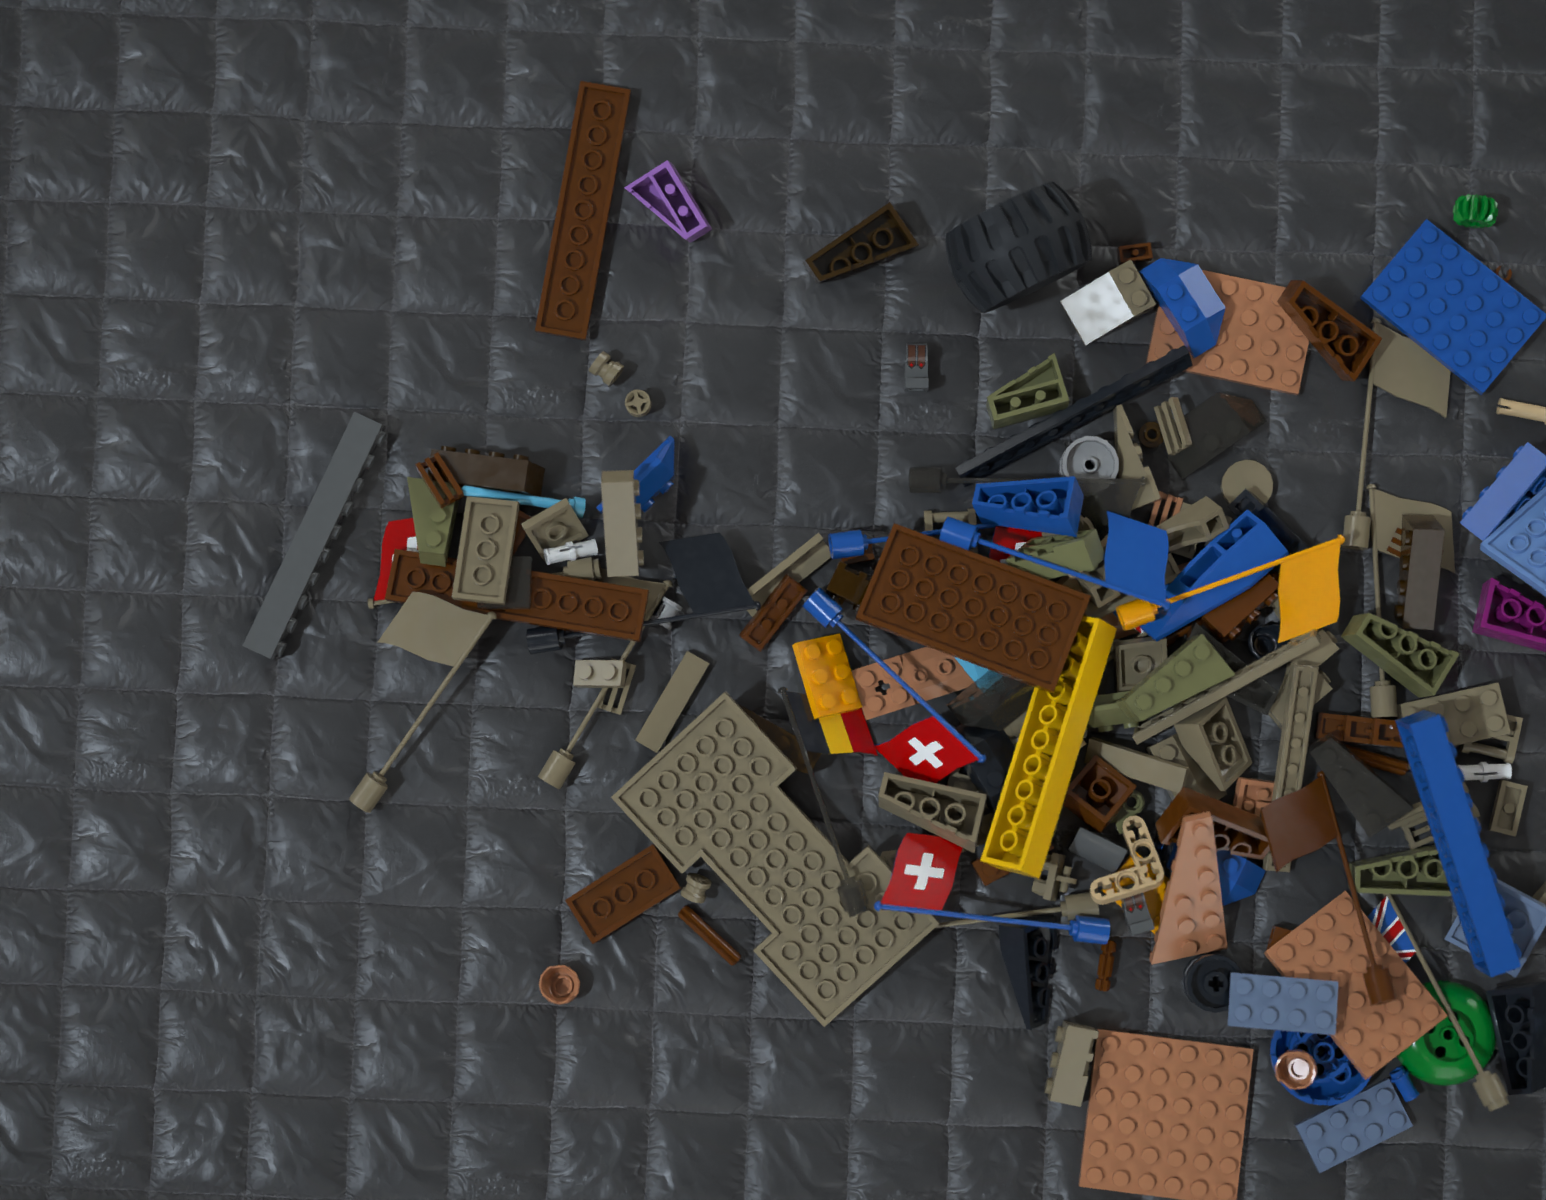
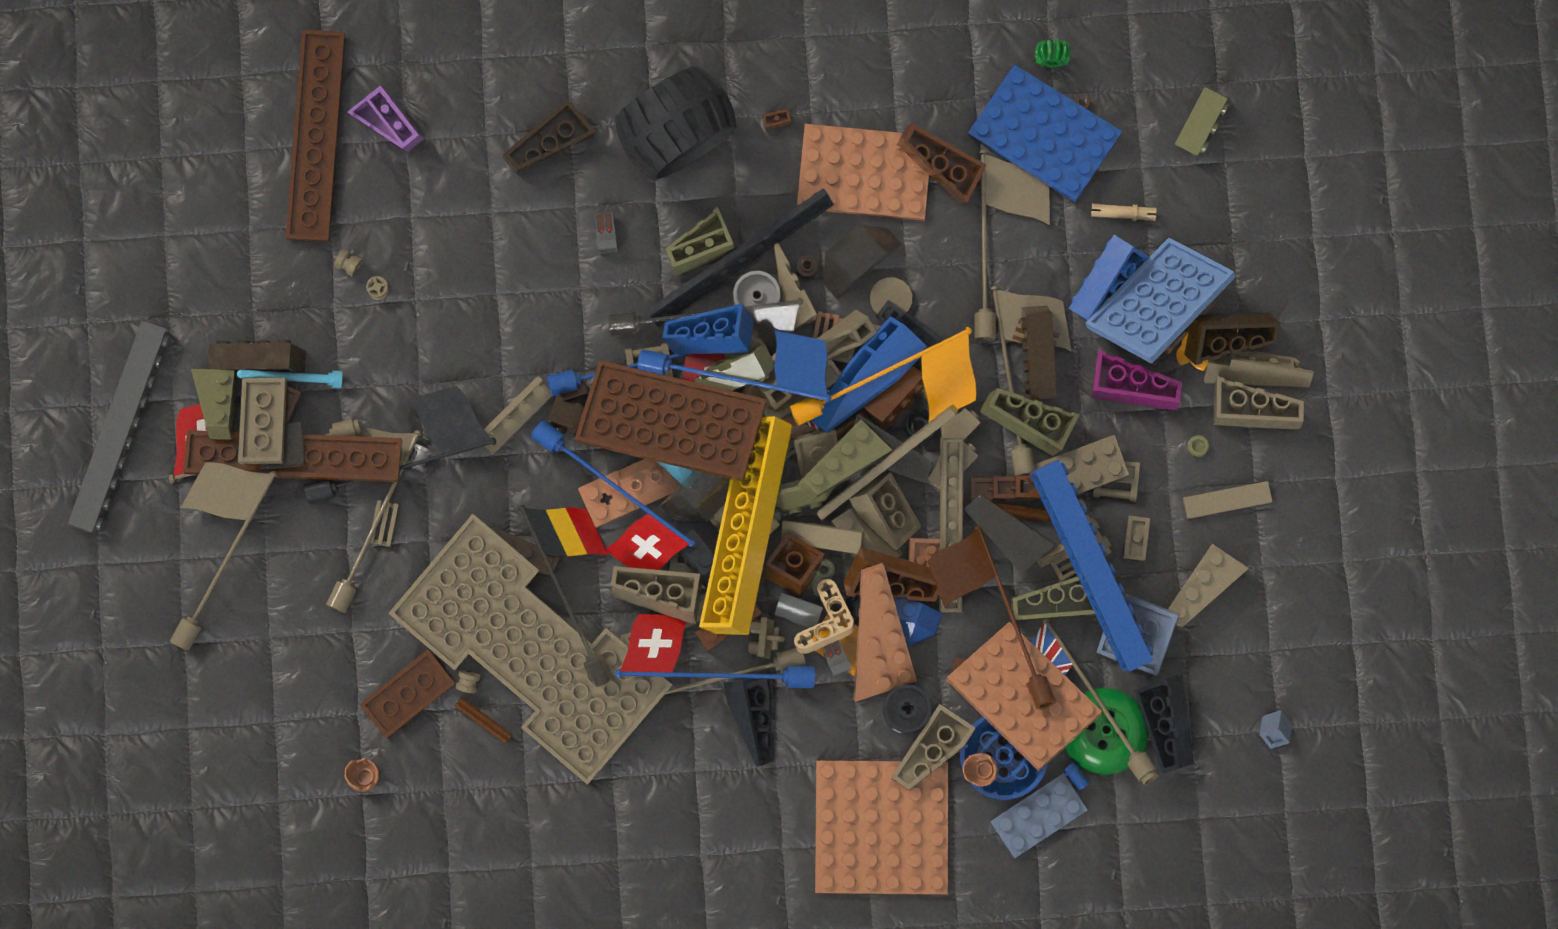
camera: 10 degrees left, 5 degrees down
reddish brown tile [415,452,464,508] -> none
dark tan plate [521,498,589,561] -> none
white pin [544,539,598,565] -> none
dark tan plate [573,660,627,688] -> none
blue wedge [596,435,675,514] -> none
dark tan wedge [601,470,644,577] -> none
dark tan tile [635,651,709,753] -> none
reddish brown tile [739,574,808,652] -> none
light orange plate [792,633,862,719] -> none
dark tan wedge [1044,1021,1099,1107] -> none
slope [1060,260,1156,346] -> none
reddish brown axle [1095,940,1117,992] -> none
blue wedge [1139,258,1226,359] -> none
dark tan tile [1154,397,1193,455] -> none
sand blue plate [1228,973,1338,1035] -> none
white pin [1457,762,1512,782] -> none
none -> dark tan wedge [891,704,976,790]

